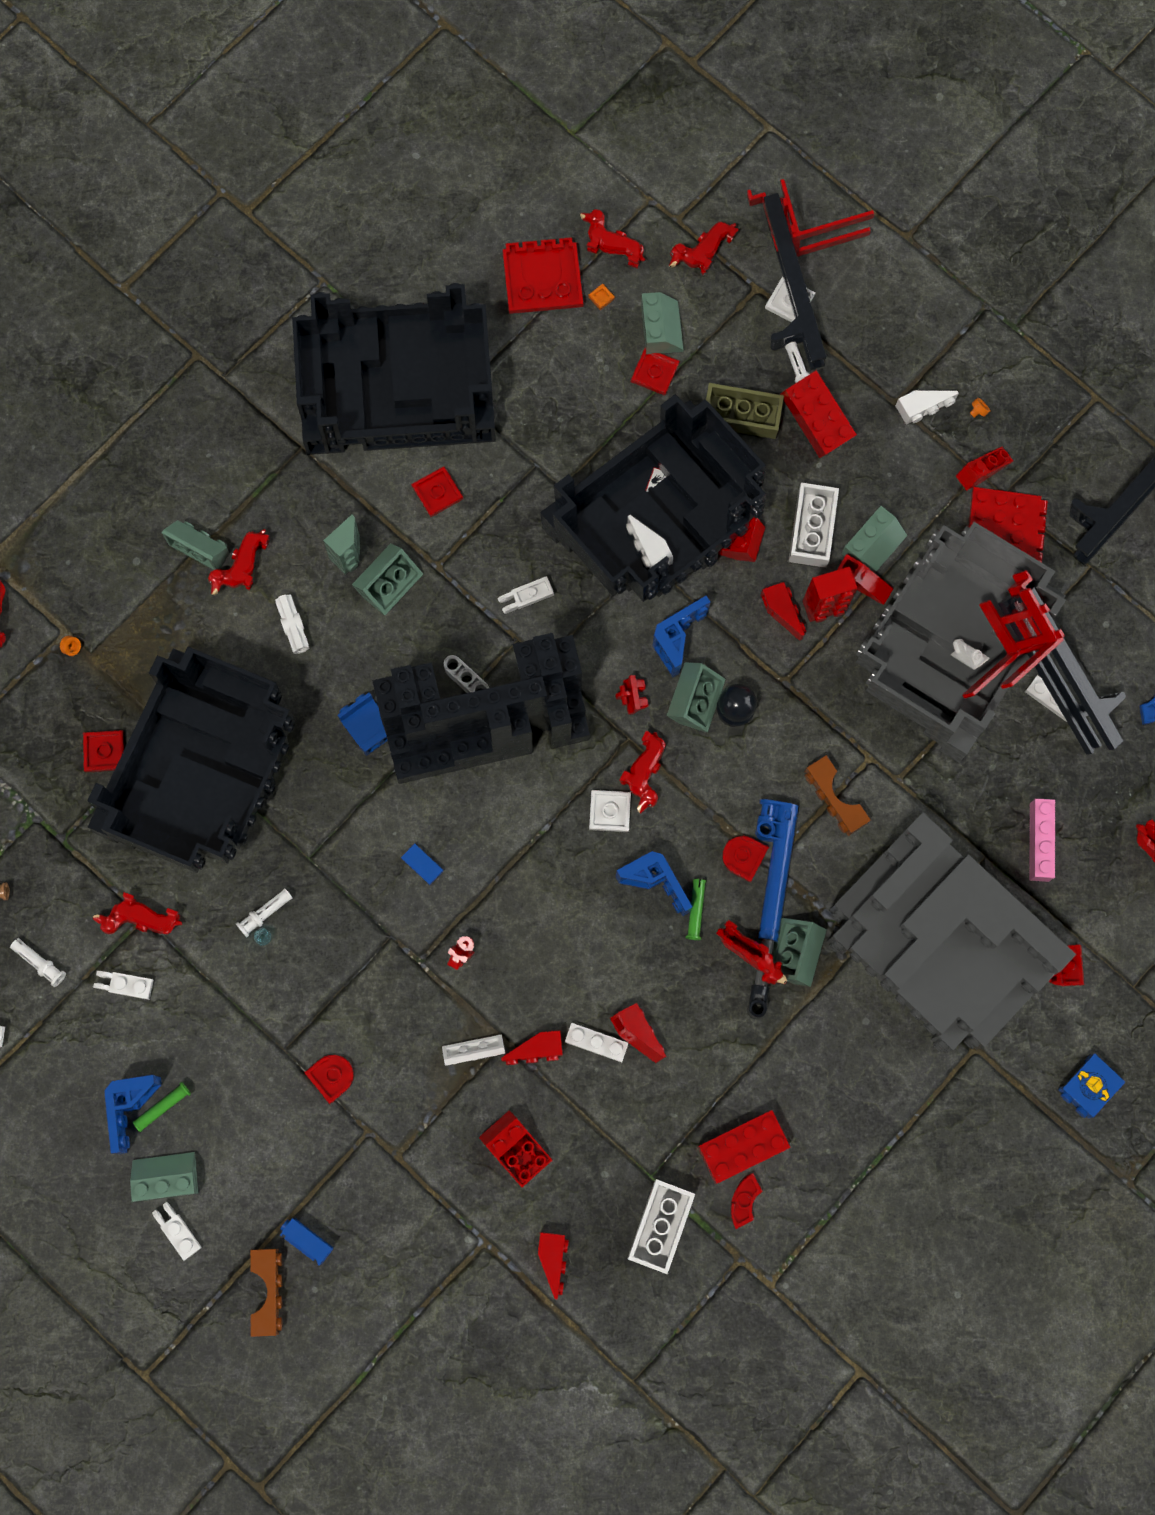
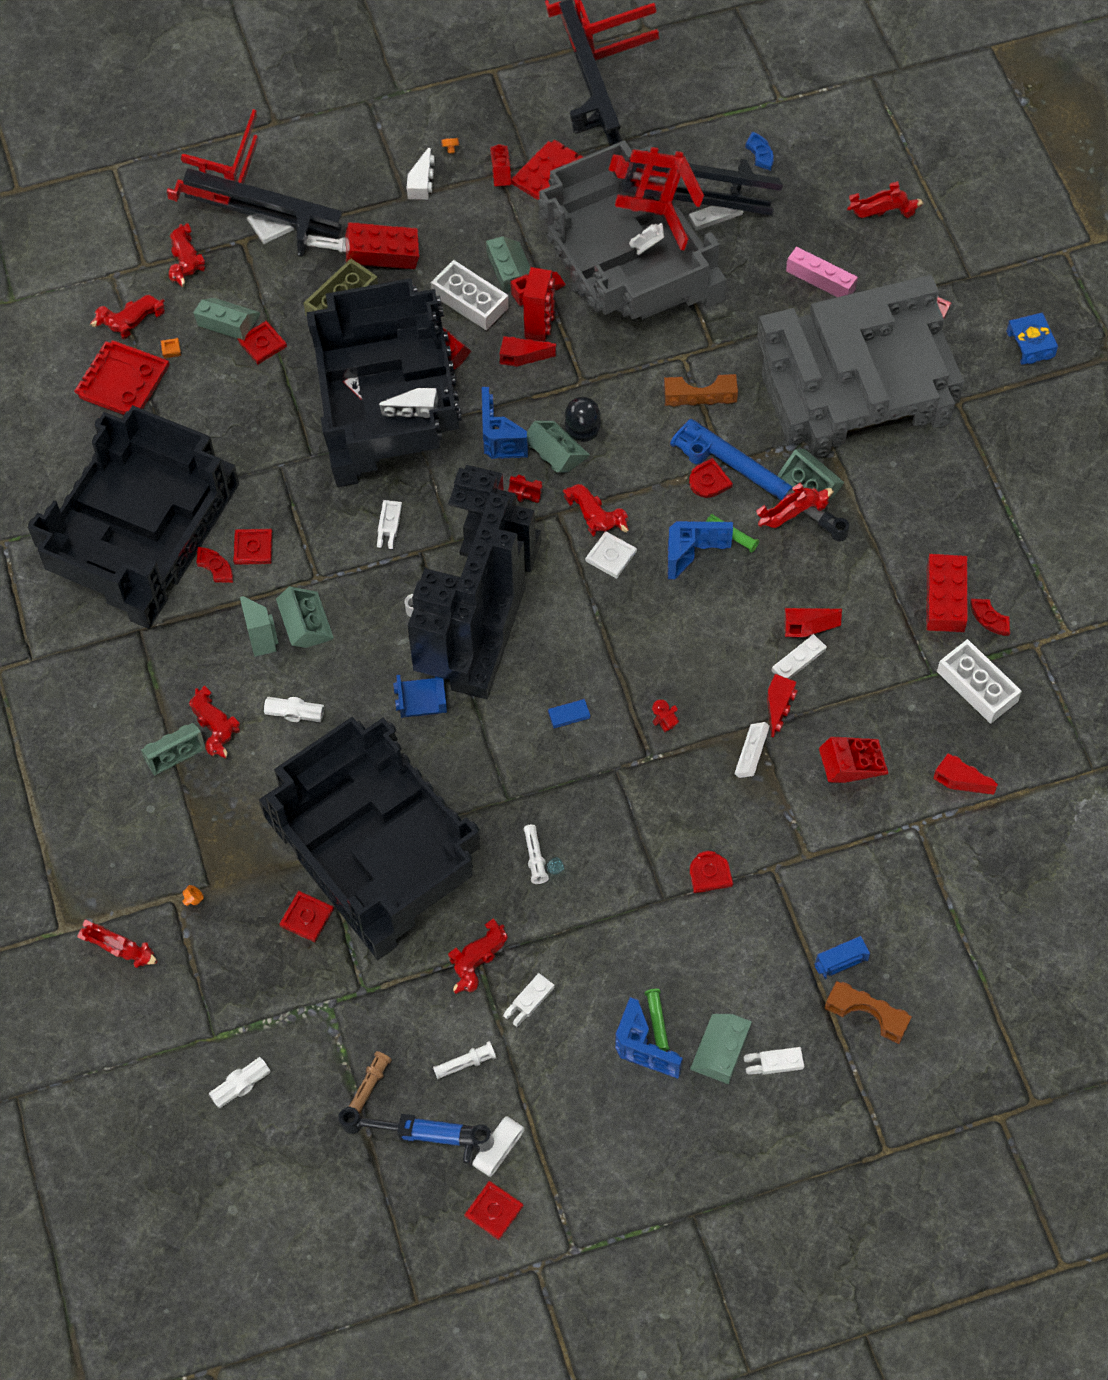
camera: 55 degrees left, 15 degrees down
none -> red tile [196,547,233,583]

